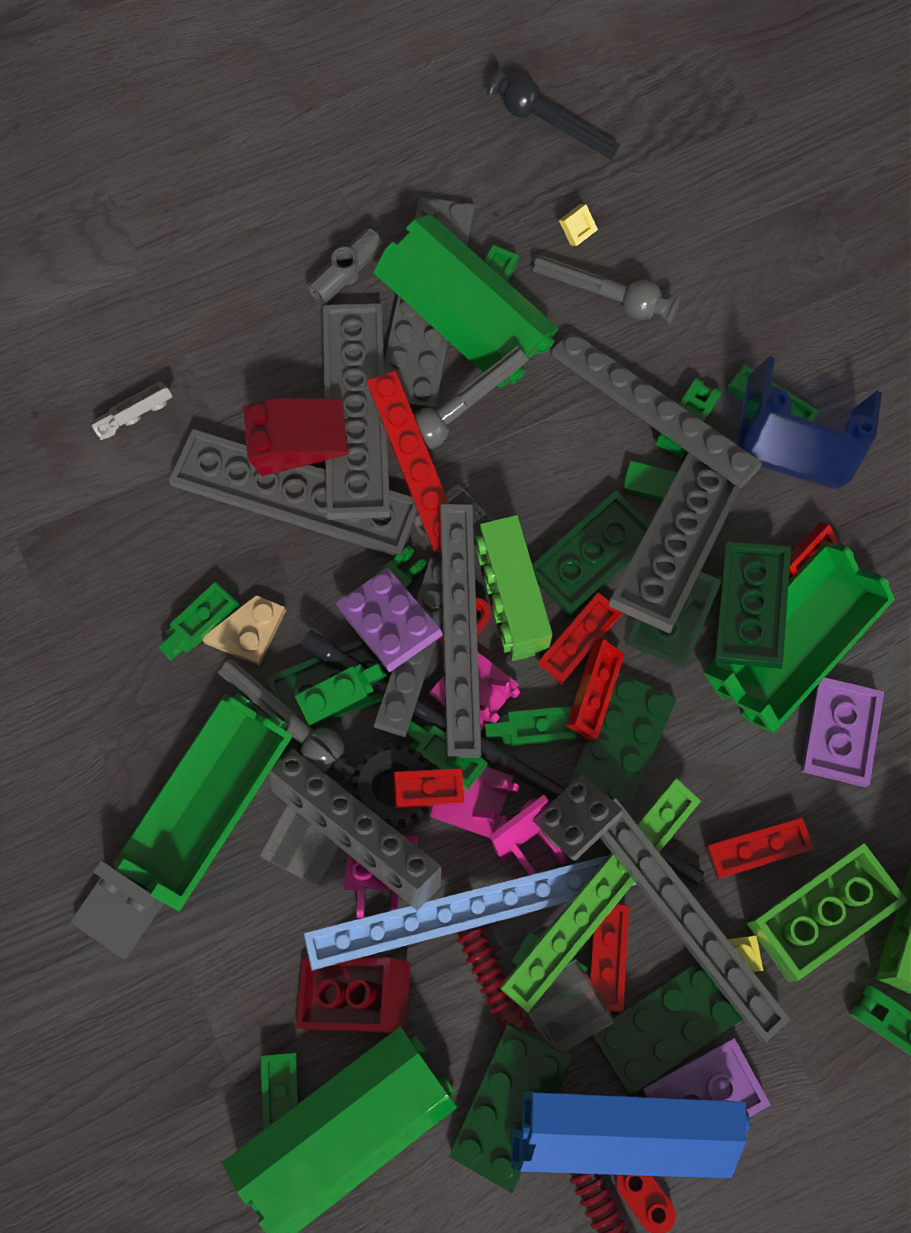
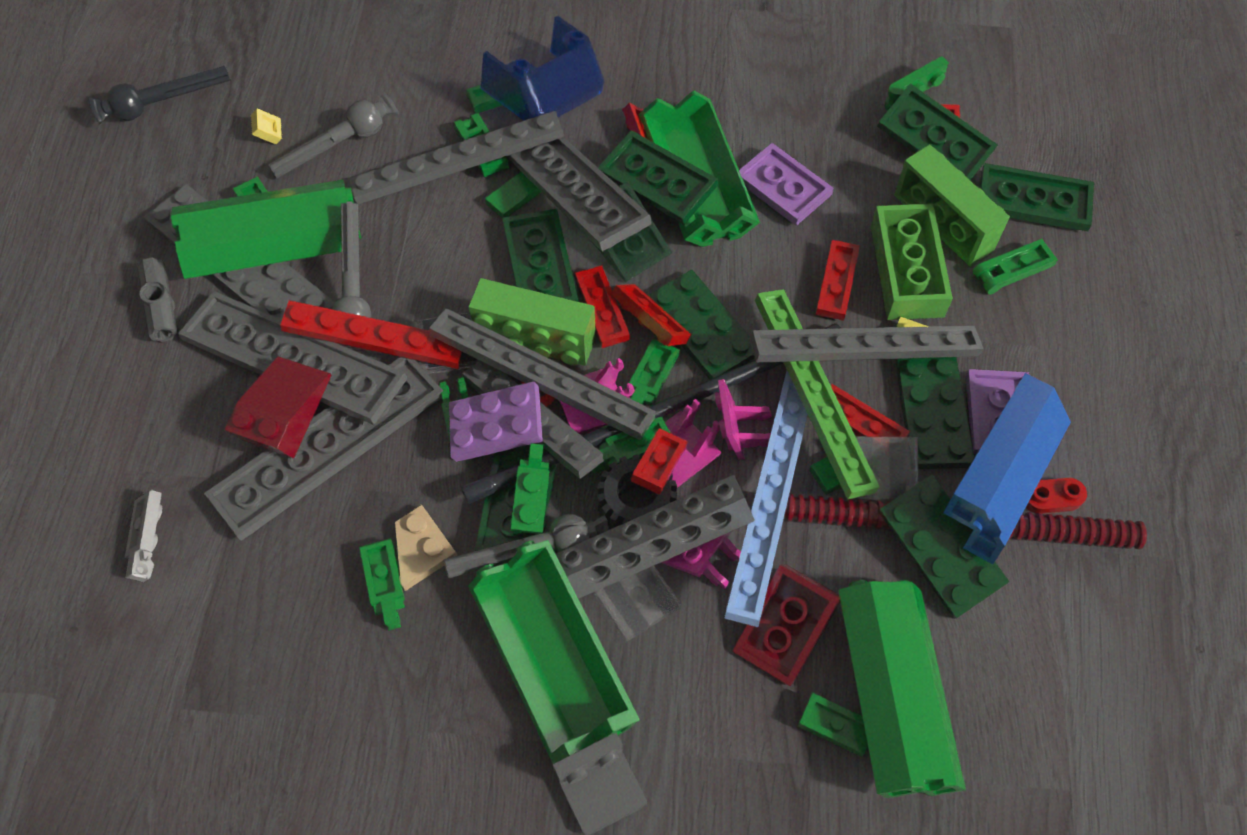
camera: 60 degrees left, 10 degrees down
dark grey bracket [533,774,624,860] -> none

